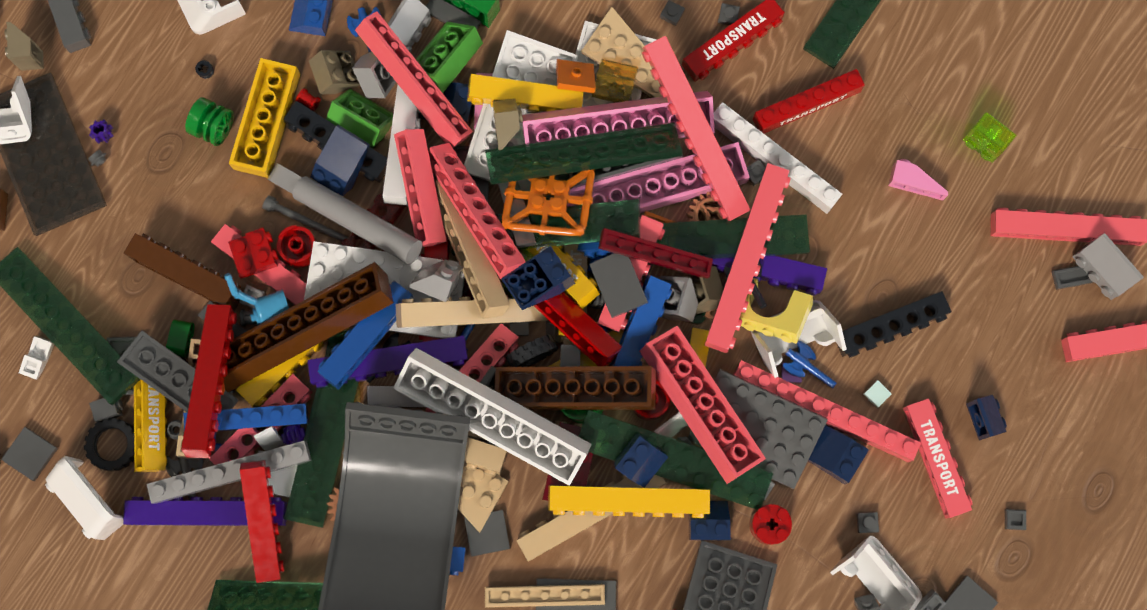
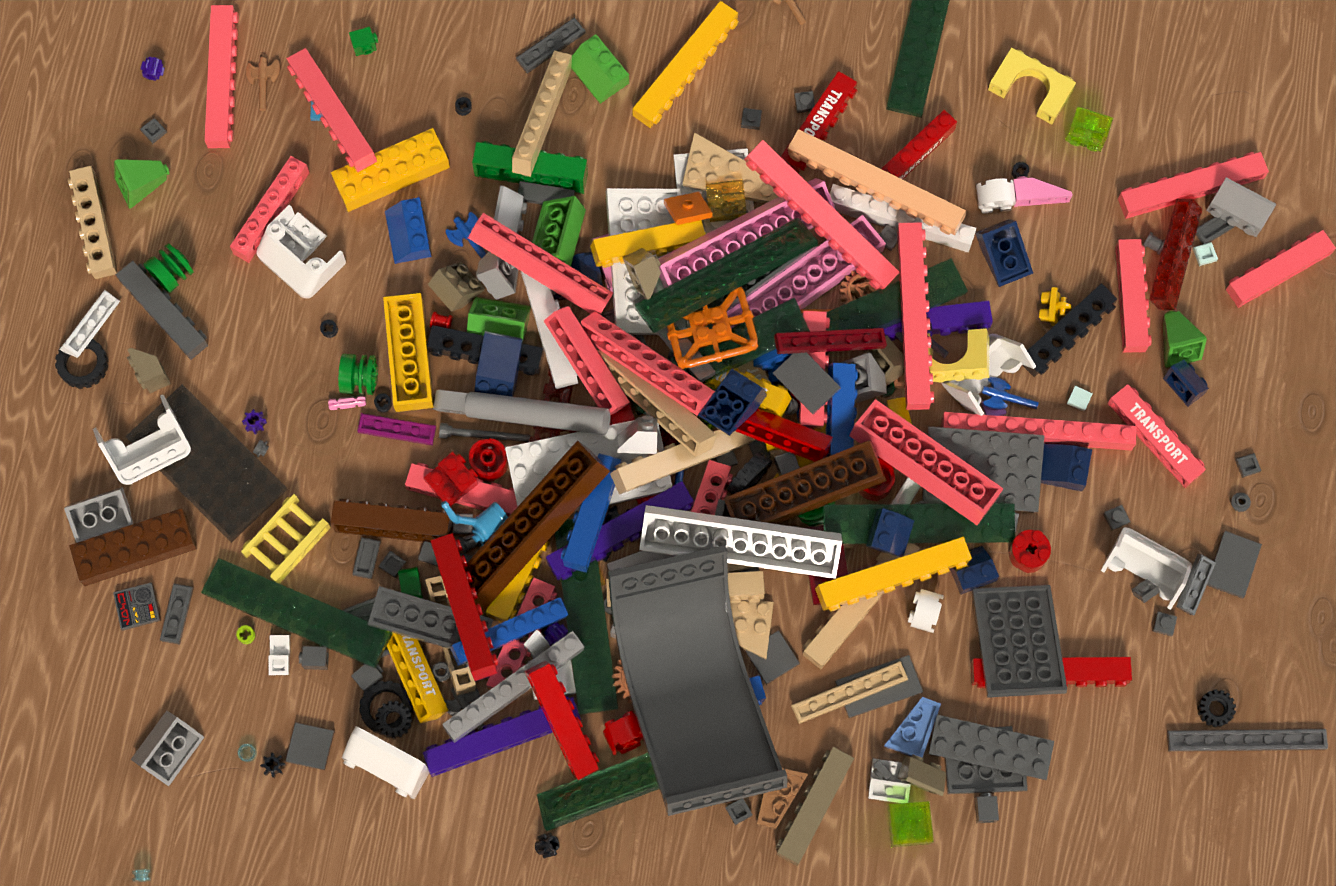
camera: 20 degrees left, 5 degrees down
none -> lime bush [236,625,255,644]
none -> light yellow fence [241,494,331,585]
none -> dark grey brick [299,646,329,670]
none -> bright pink axle [328,395,366,410]
none -> dark grey tile [352,537,381,579]
none -> magenta tile [357,413,437,446]
none -> black bush [374,393,392,412]
none -> black tyre [375,701,412,739]
none -> dark grey tile [379,551,406,578]
none -> red brick [603,711,643,755]
none -> light nougat brick [788,129,966,235]
none -> white brick [908,589,944,633]
none -> dark blue slope [975,219,1033,287]
none -> white brick [976,179,1016,214]
none -> light yellow arch [988,47,1076,124]
none -> black bush [1012,162,1029,179]
none -> yellow hips [1039,287,1071,326]
none -> coral brick [1115,239,1151,353]
none -> dark grey bush [1143,232,1167,255]
none -> clear red brick [1149,199,1202,310]
none -> bright green slope [1163,311,1207,368]
none -> light aqua tile [1193,242,1218,266]
none -> dark grey plate [1231,493,1251,512]

